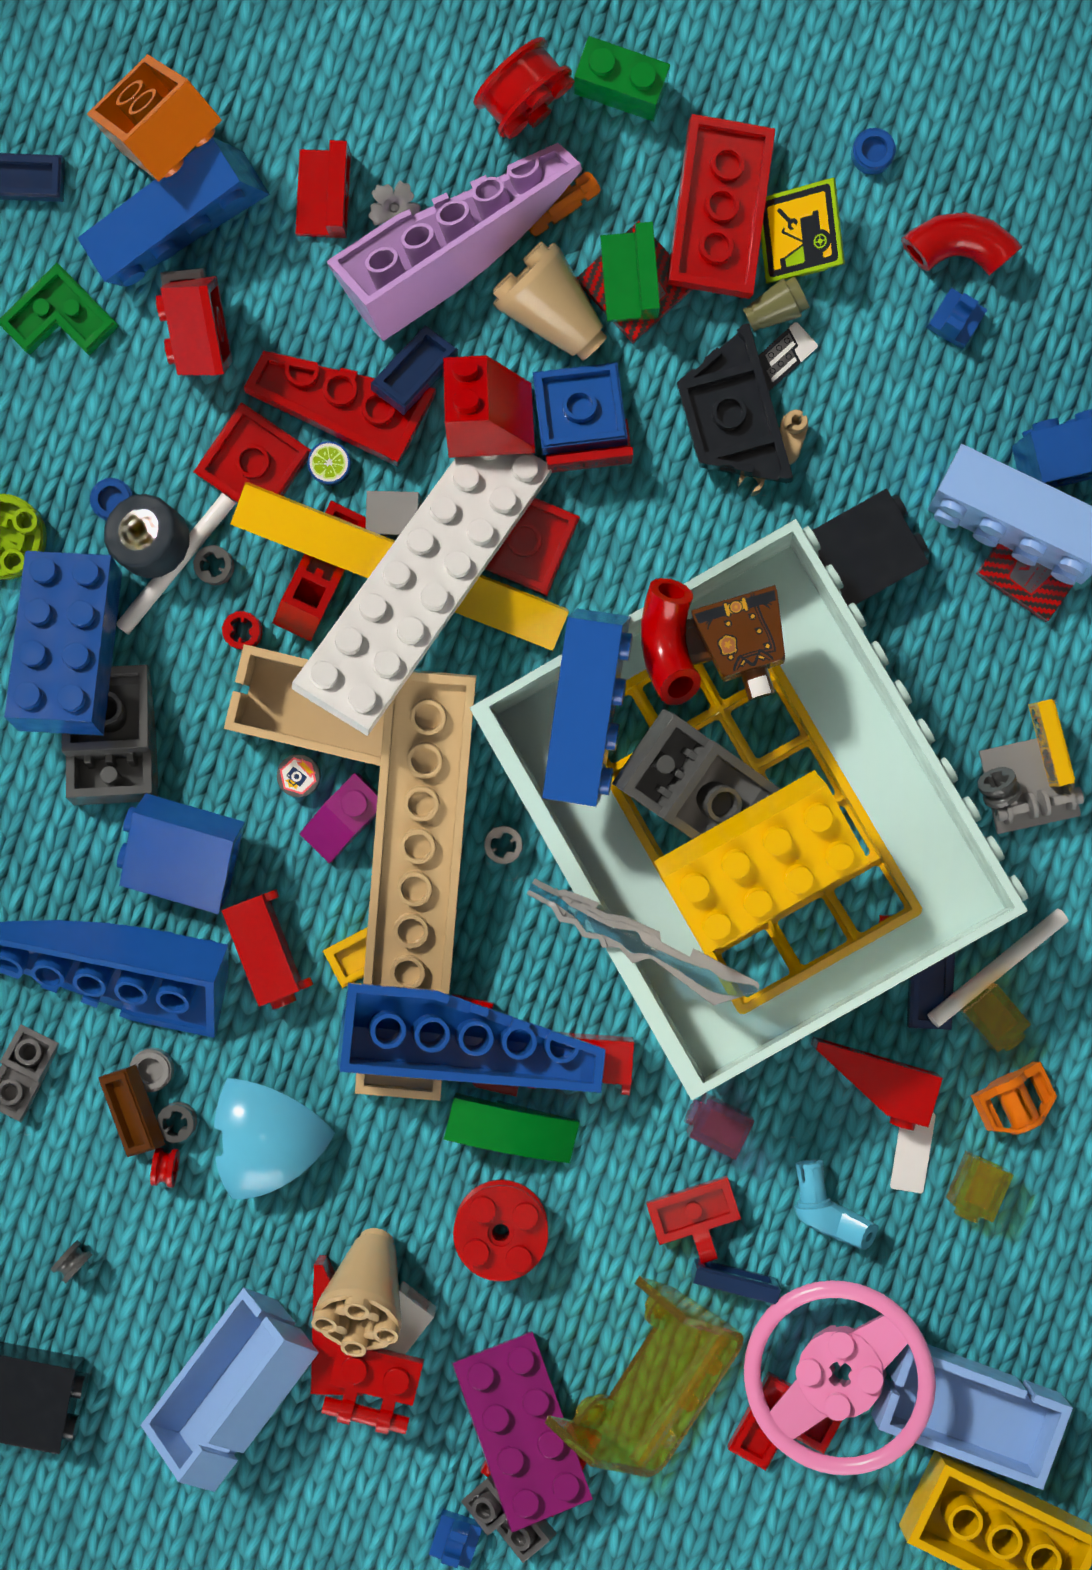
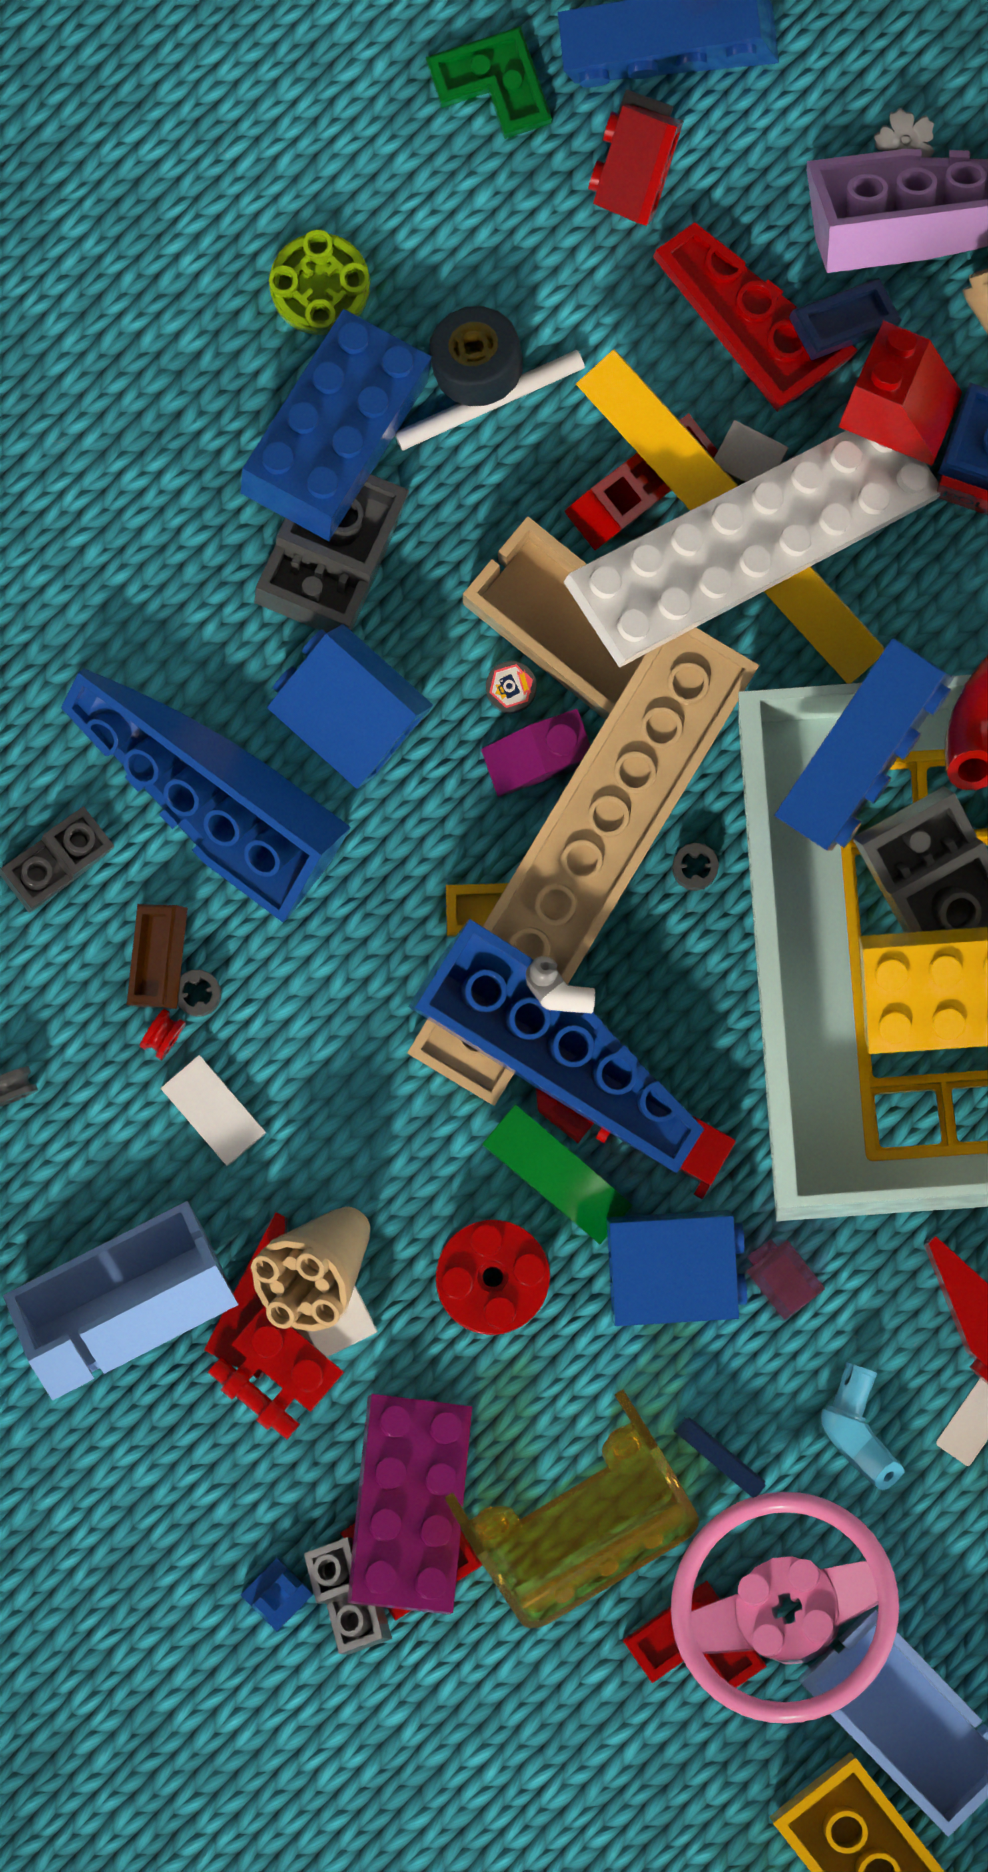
camera: 30 degrees right, 5 degrees down
blue tile [90,478,134,521] -> none
light grey tile [130,1048,174,1092] -> none
red tile [193,402,311,503] -> none
dark grey bush [193,545,235,585] -> none
medium azure brick [214,1078,335,1199] -> none
red brick [221,889,314,1010] -> none
red bush [222,611,263,650] -> none
red panel [295,140,351,238] -> none
tile [308,441,352,486] -> none
red tile [485,498,580,596] -> none
light grey sword [527,879,759,1006] -> none
red plate [646,1175,741,1264] -> none
none -> white tile [160,1055,266,1166]
none -> arm [526,956,595,1014]
none -> blue brick [606,1210,747,1326]

